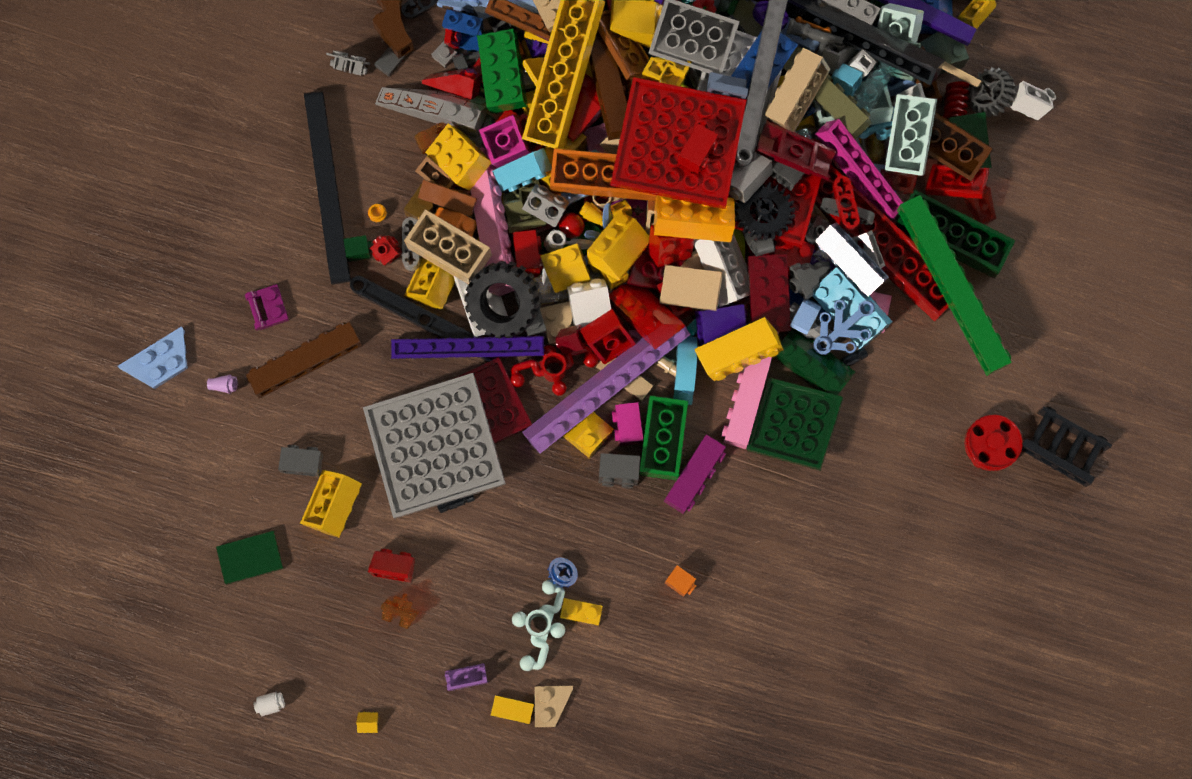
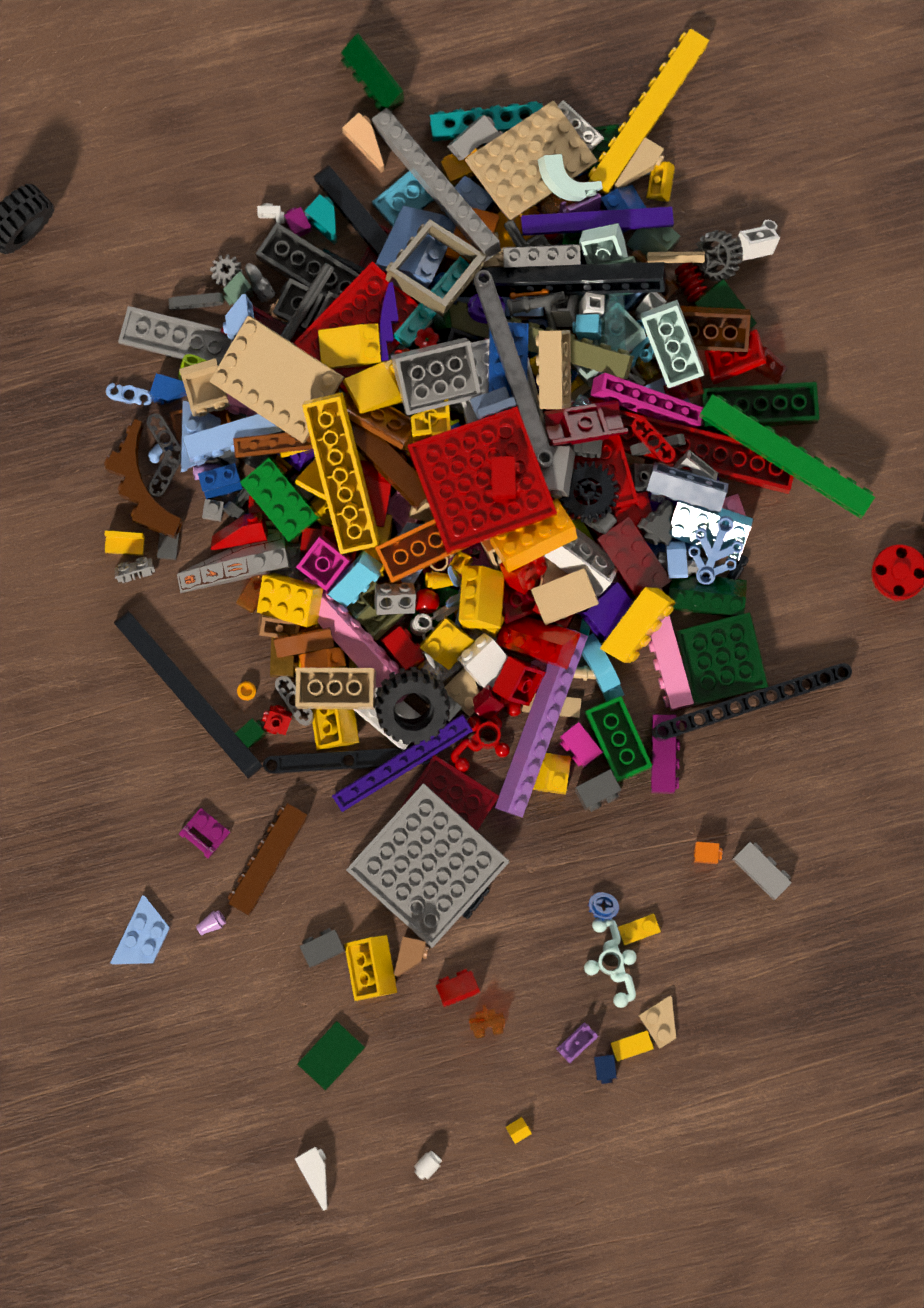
camera: 25 degrees left, 5 degrees up
red plate [444,29,462,48] -> none
none -> yellow panel [104,531,145,556]
none -> white slope [295,1147,328,1211]
none -> medium nougat slope [394,937,429,977]
none -> dark blue brick [594,1055,617,1084]
none -> black beam [652,663,852,741]
none -> light grey brick [732,842,792,900]

